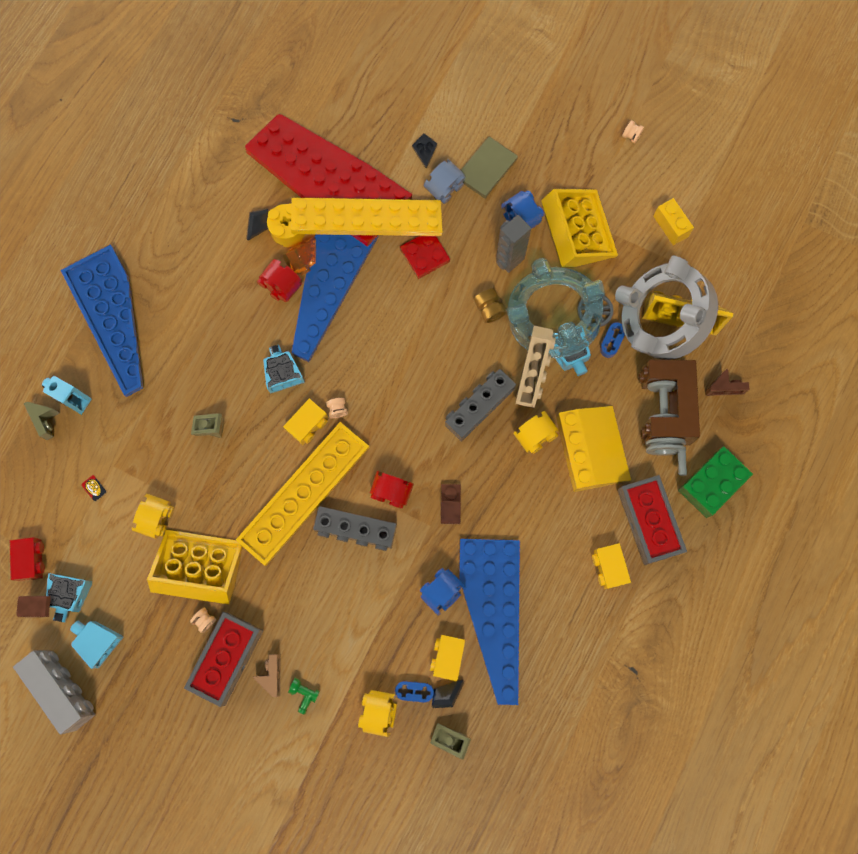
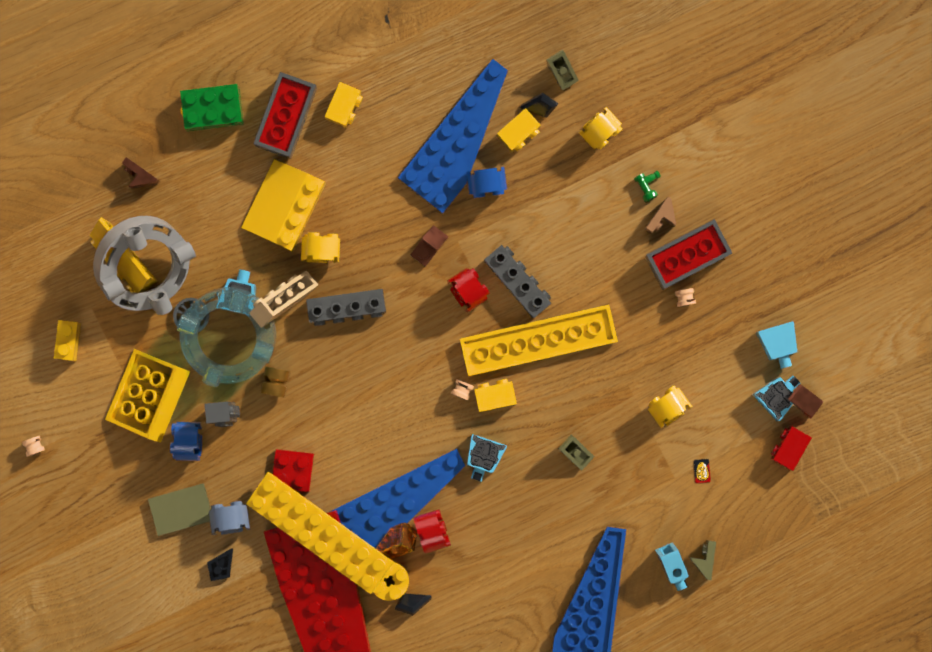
camera: 150 degrees left, 10 degrees up
light grey brick [13,650,96,735] -> none
yellow slope [147,530,243,605] -> none
blue beam [395,681,434,702] -> none
blue beam [600,322,625,358] -> none
reddish brown piece [638,360,700,476] -> none

